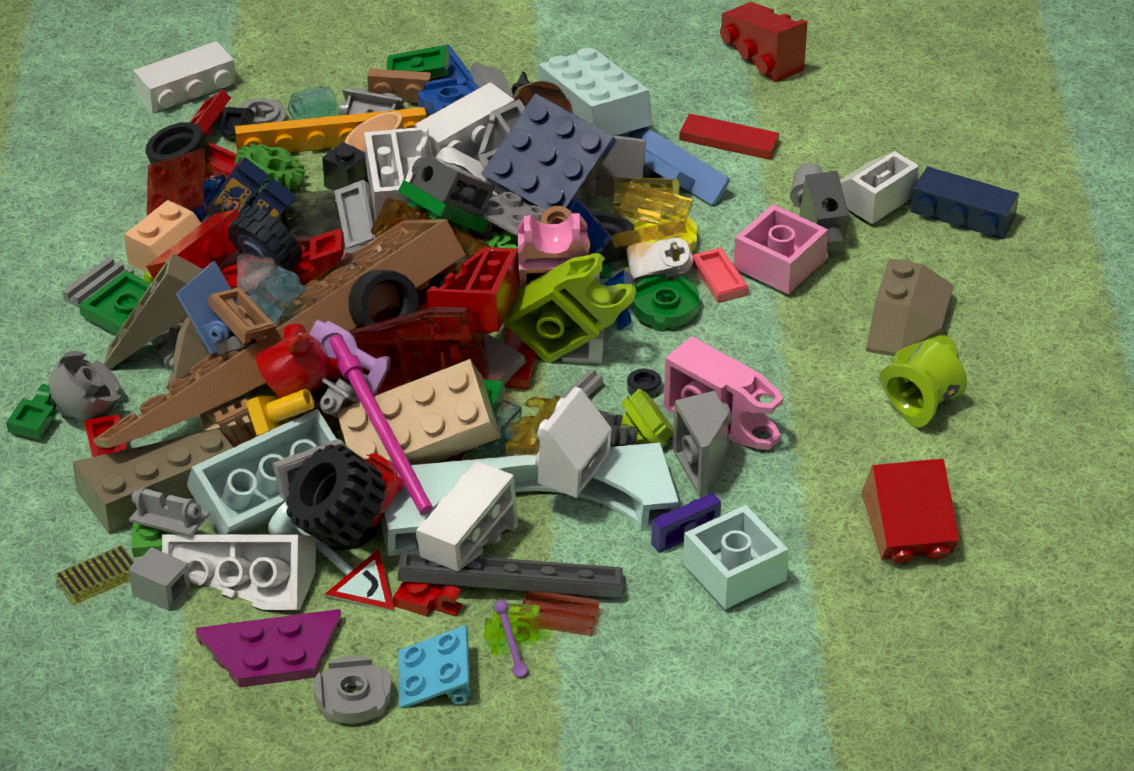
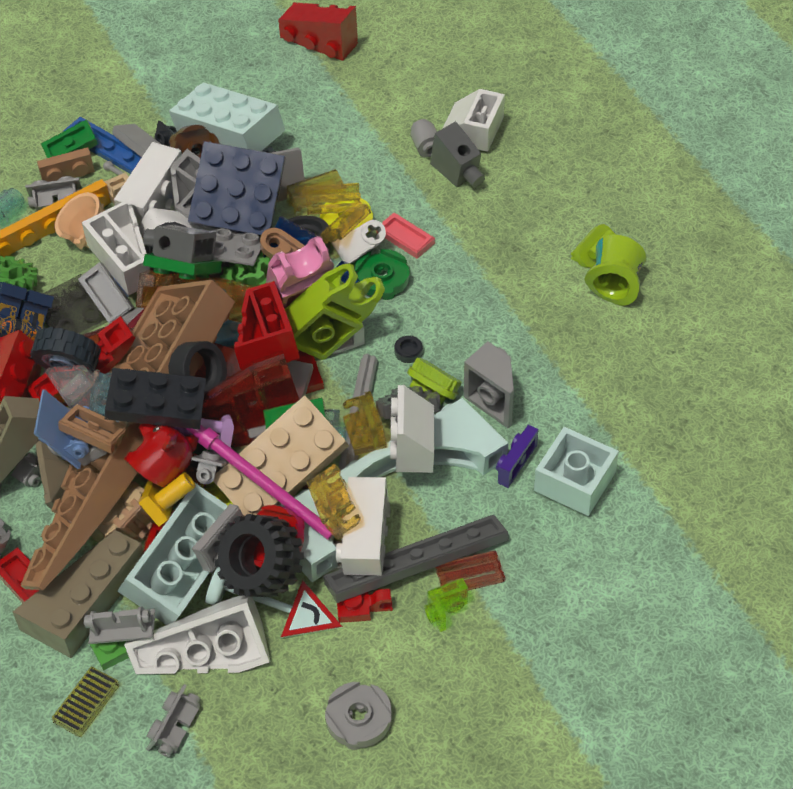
camera: 25 degrees left, 10 degrees up
light grey brick [129,547,191,611] -> none
magenta wing [195,609,342,688] -> none
black brick [322,142,369,192] -> none
medium azure hinge [398,625,471,708] -> none
blue plate [418,78,480,114] -> none
medium lavender hinge [494,600,527,677] -> none
medium blue bracket [627,127,730,206] -> none
bright pink brick [664,336,783,450] -> none
red tile [679,113,780,160] -> none
bright pink brick [734,204,828,295] -> none
red slope [861,458,959,563] -> none
dark tan wedge [866,258,954,356] -> none
dark blue brick [911,166,1019,240] -> none
none -> black plate [104,368,206,430]
none -> light grey hinge [146,684,200,757]
none -> clear yellow hinge [306,464,361,540]

